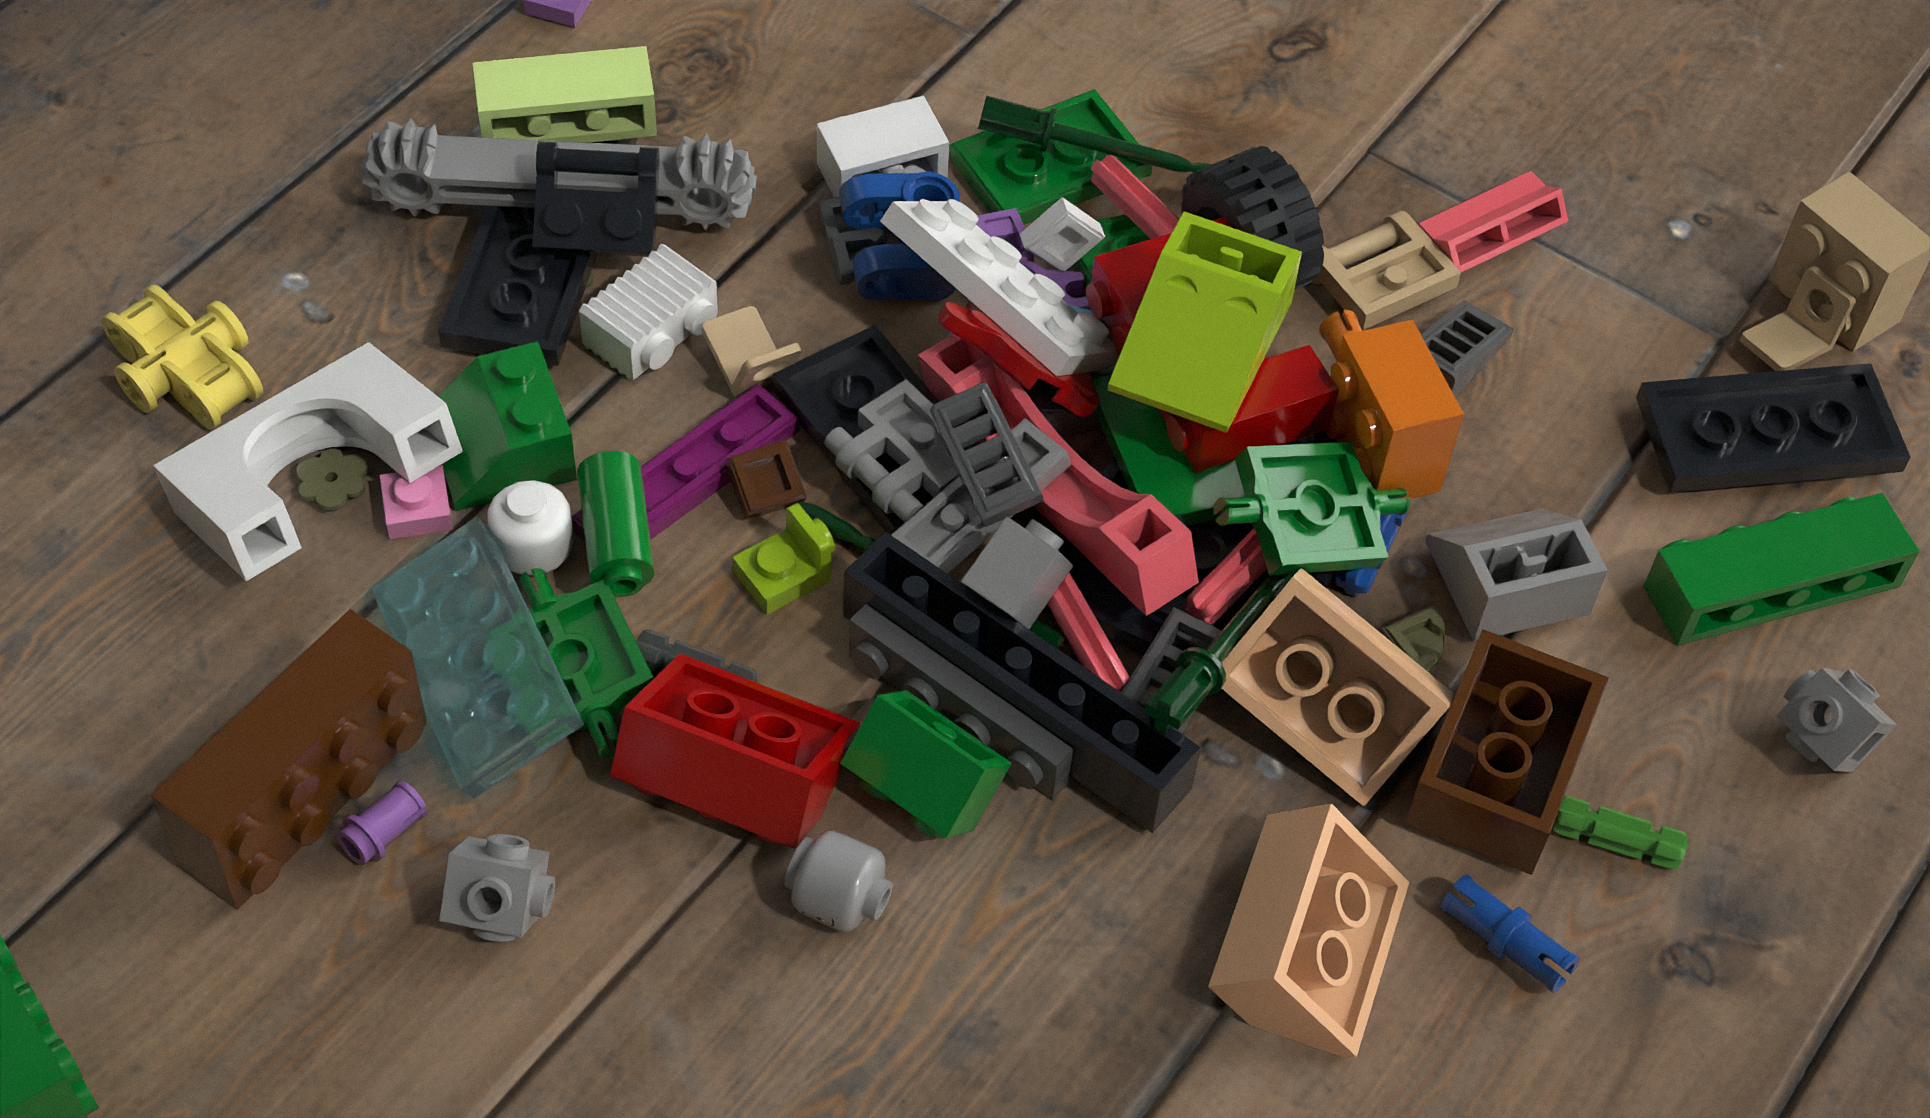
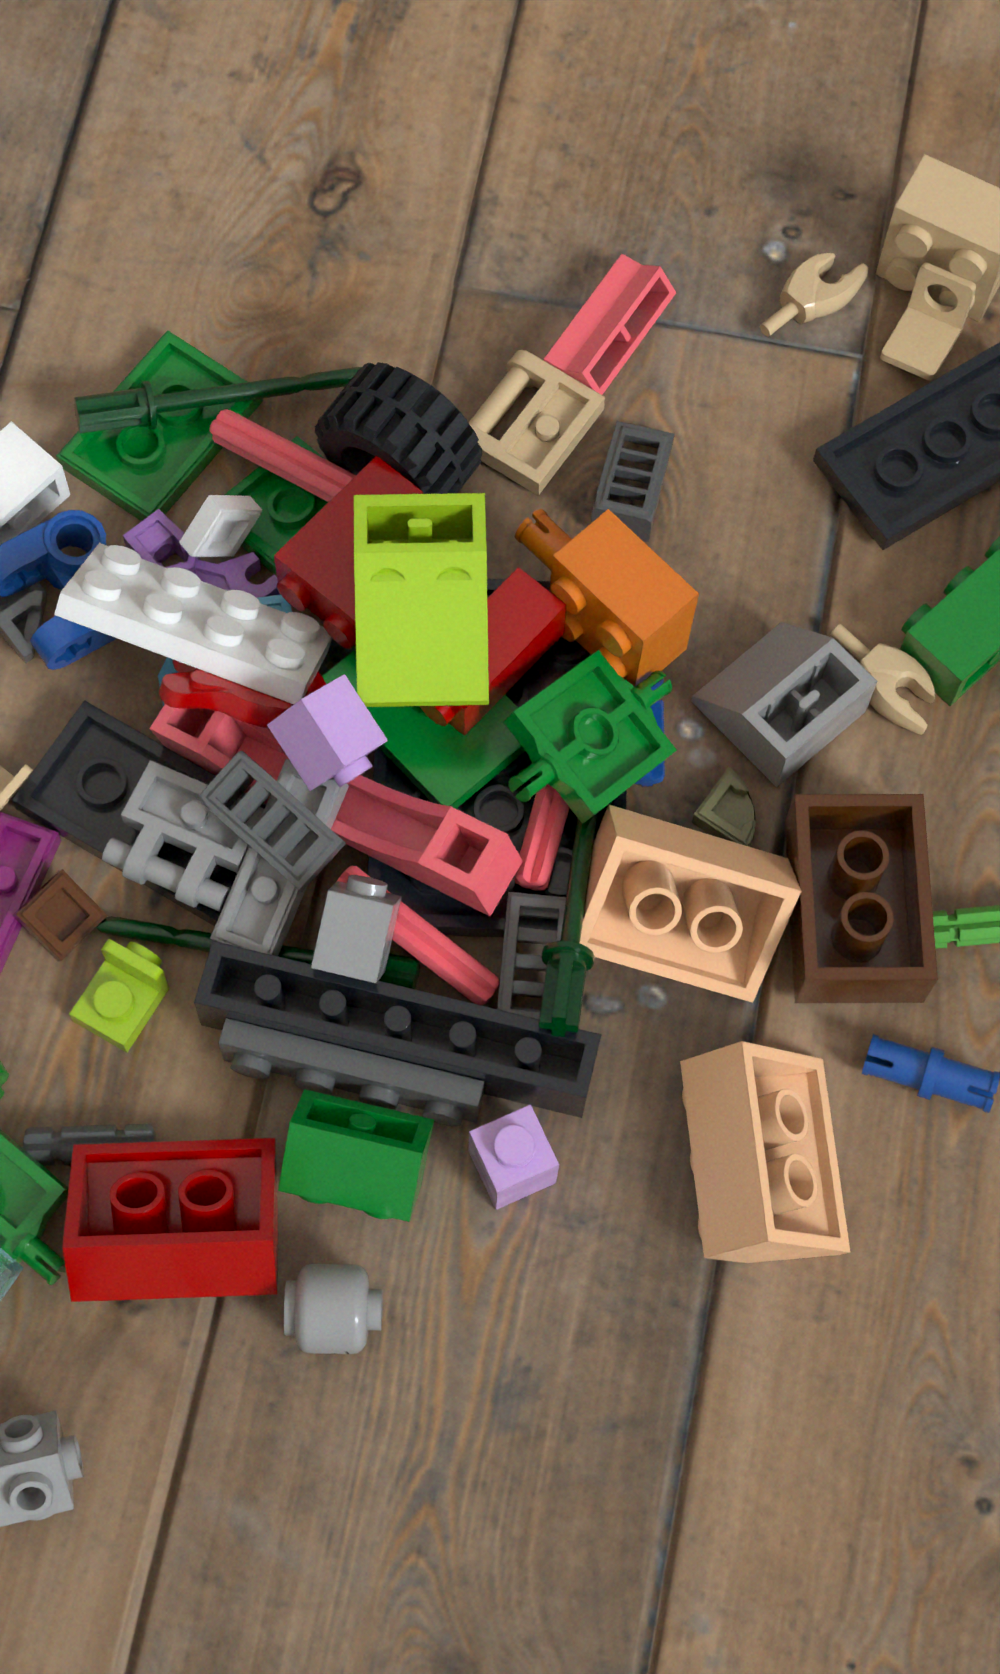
camera: 25 degrees left, 15 degrees up
none -> lavender brick [267,674,388,791]
none -> lavender brick [468,1104,559,1210]
none -> tan hand [760,253,868,337]
none -> tan hand [830,624,936,735]

